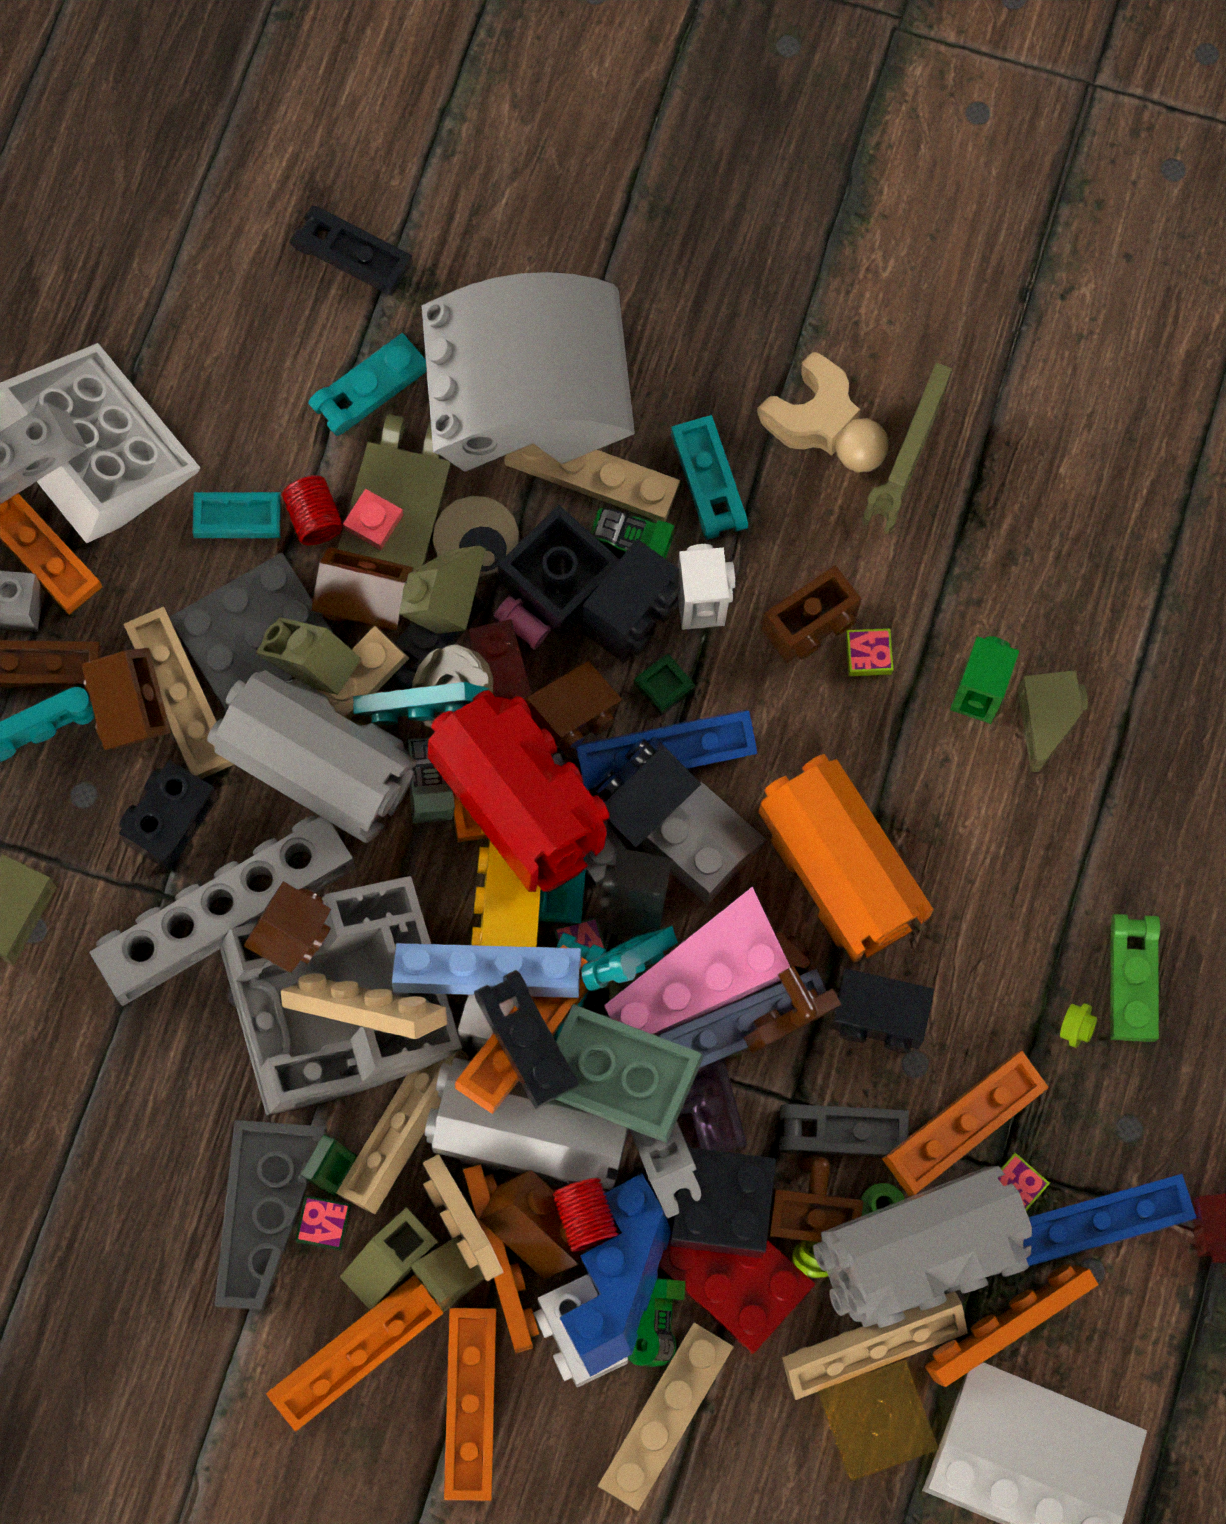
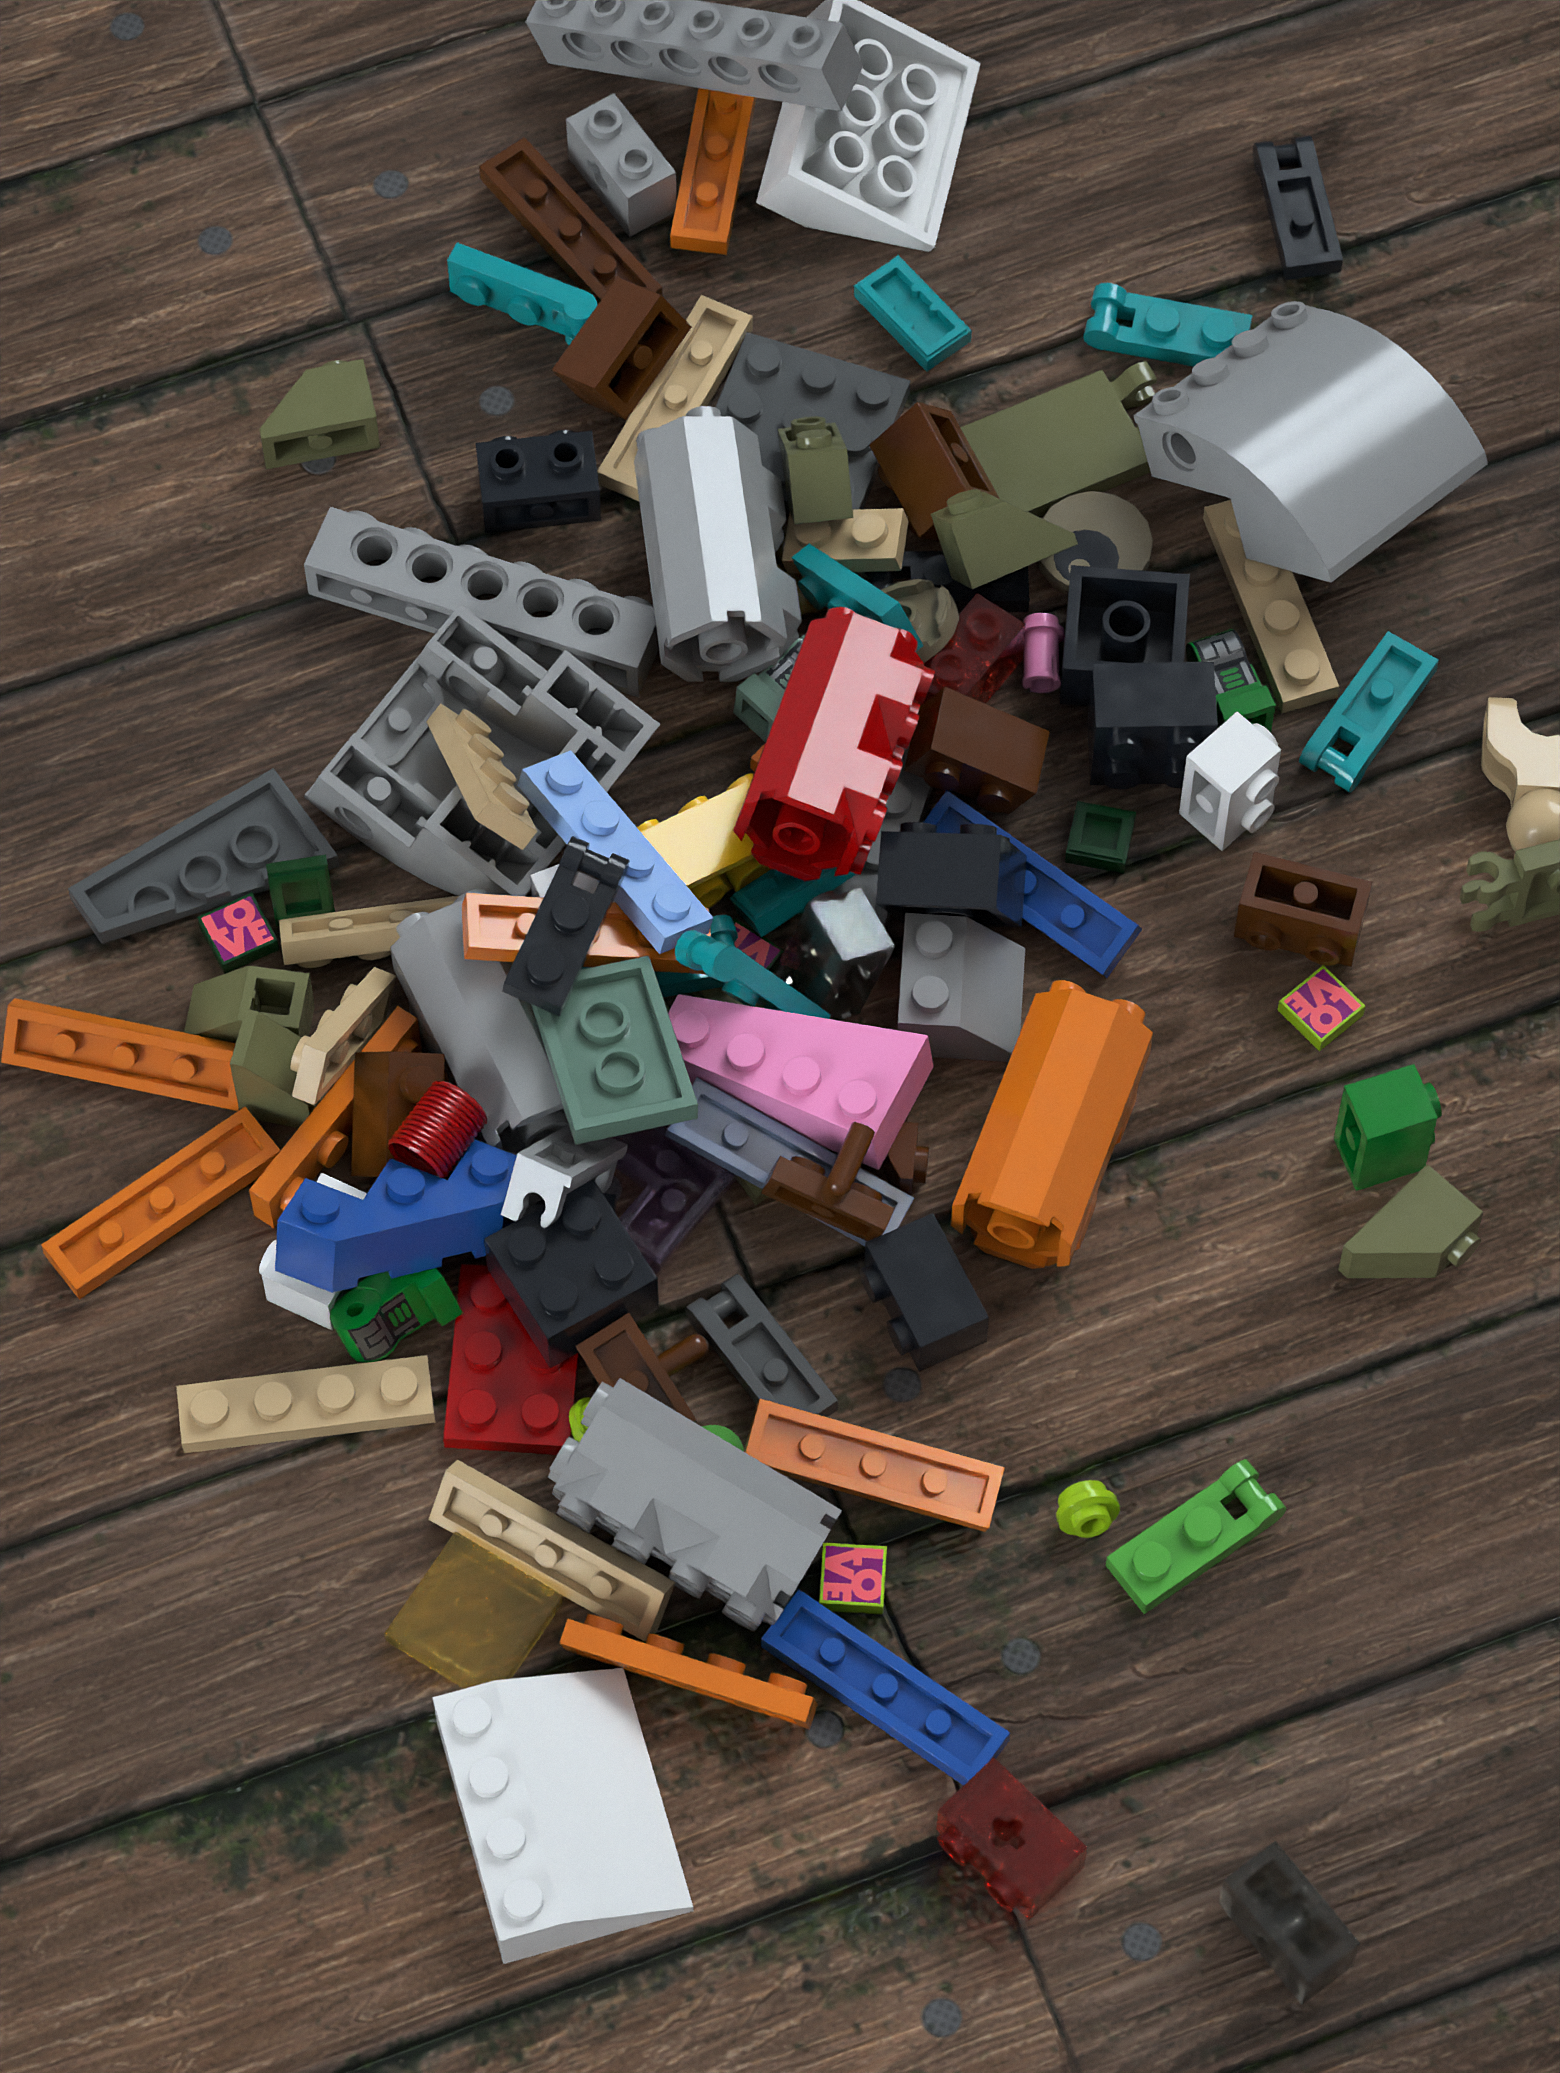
camera: 55 degrees right, 10 degrees down
reddish brown brick [244,881,331,973] -> none
red piece [281,475,343,546] -> none
coral plate [343,489,404,550] -> none

